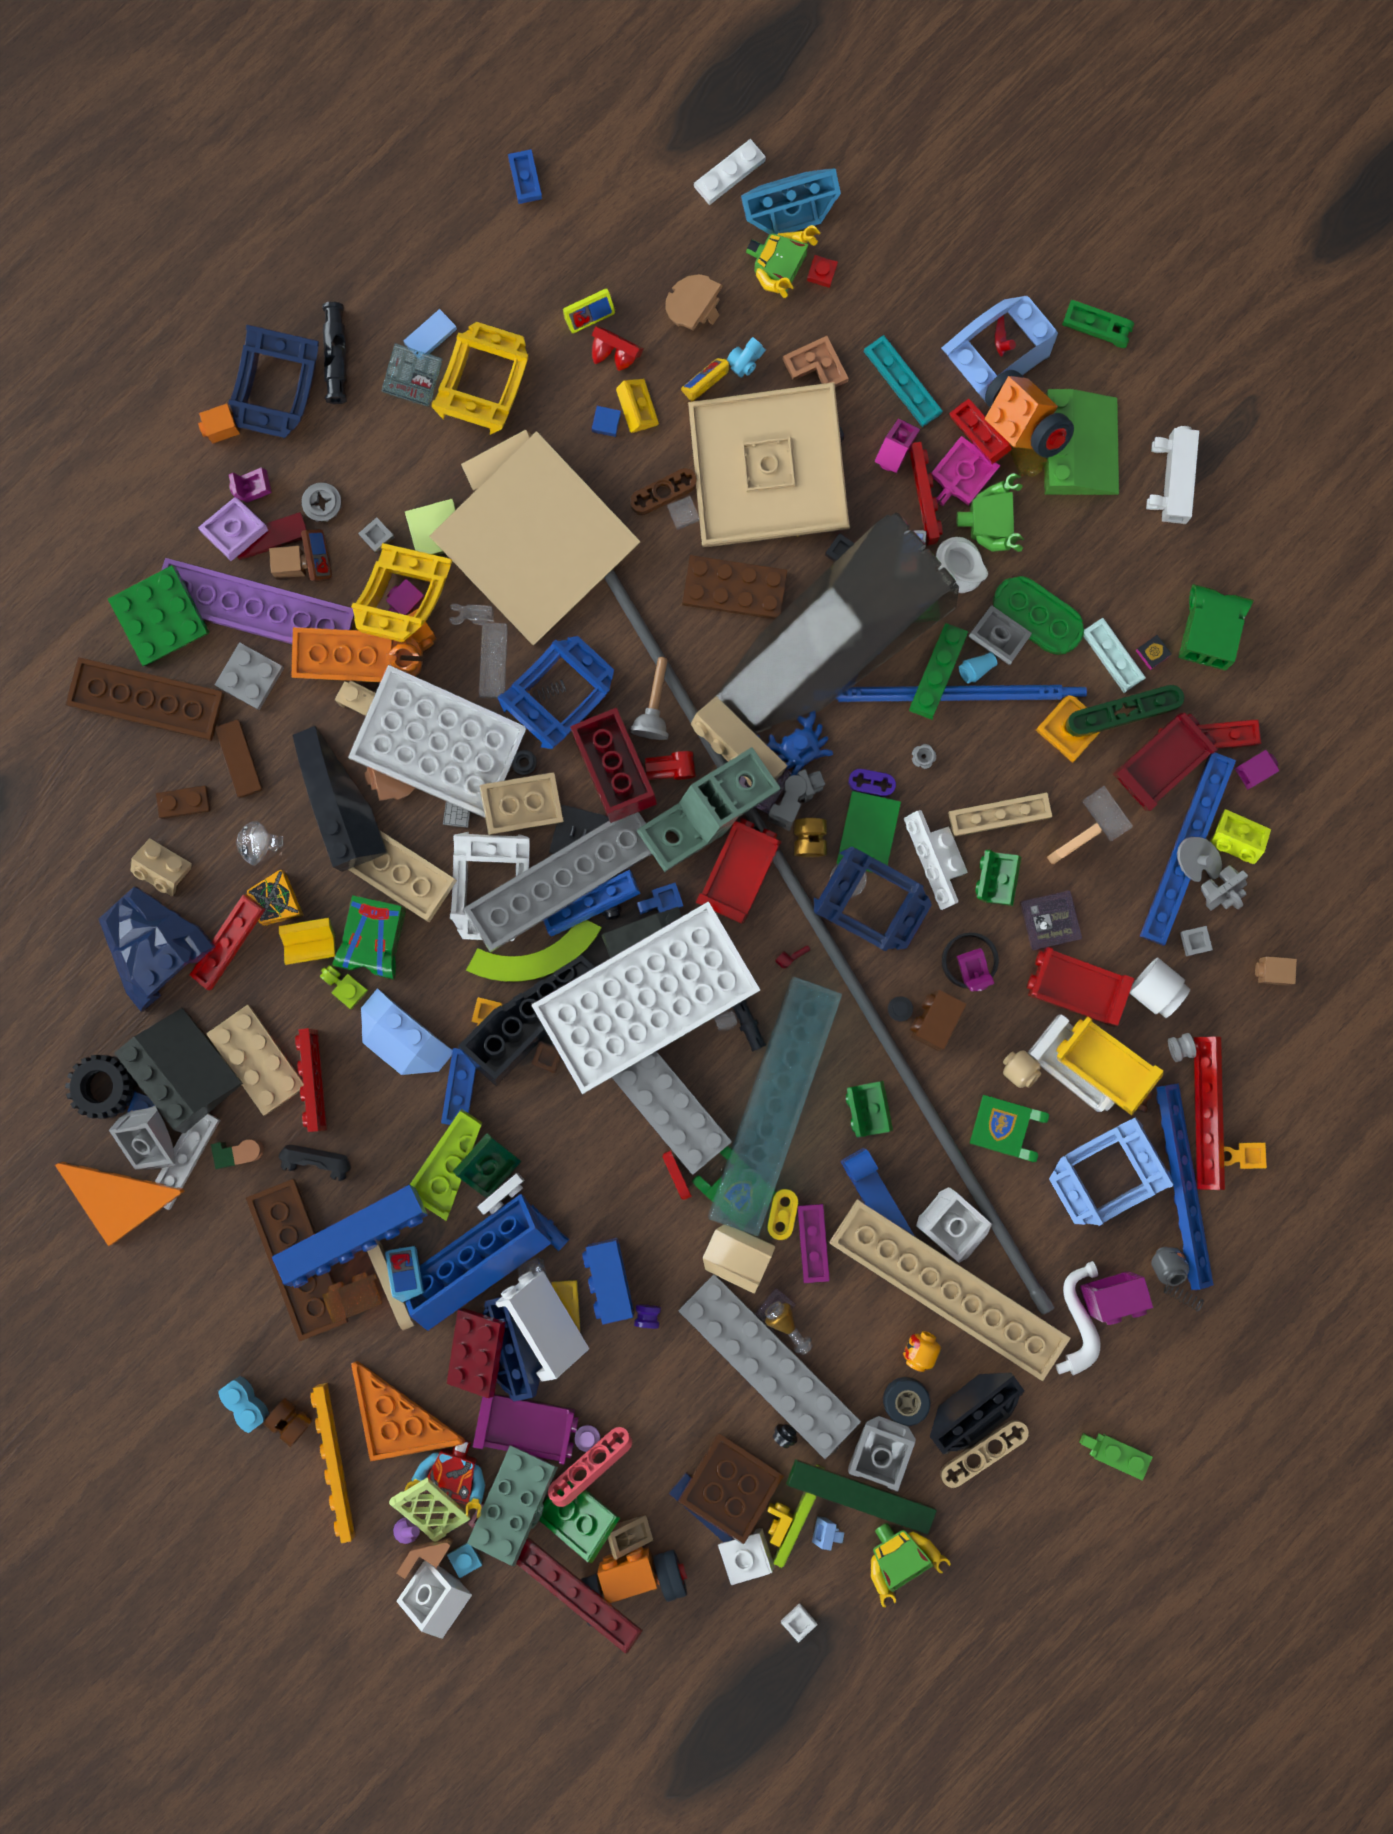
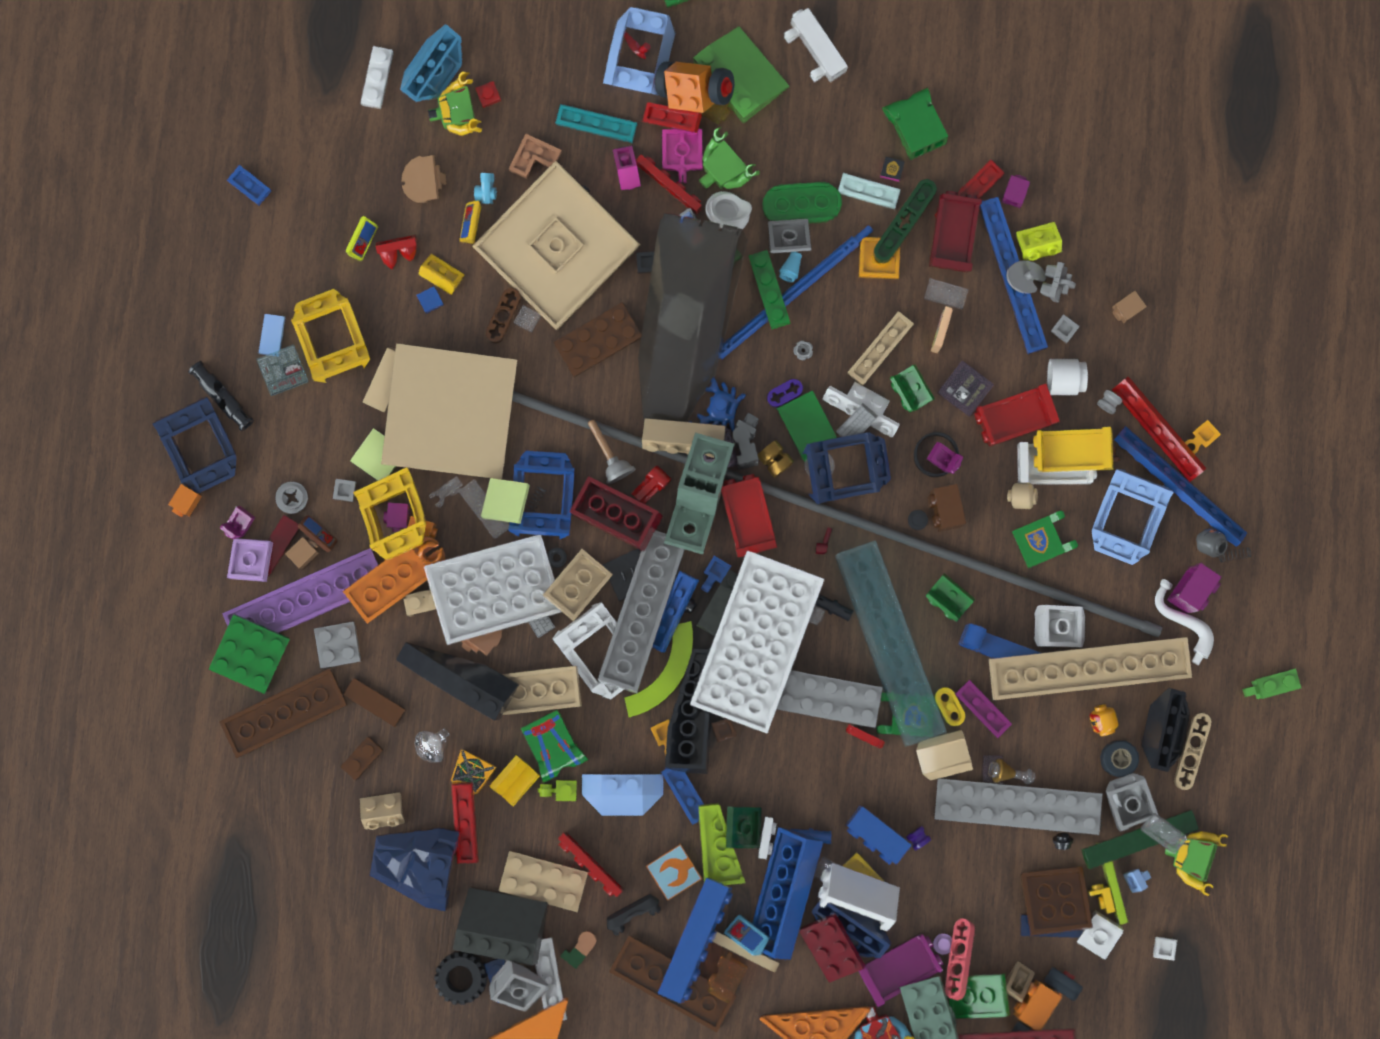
camera: 35 degrees left, 0 degrees up
none -> yellowish green tile [481,478,530,524]
none -> medium azure tile [646,844,702,901]
none -> light grey tile [836,403,878,437]
none -> clear plate [1141,813,1187,854]

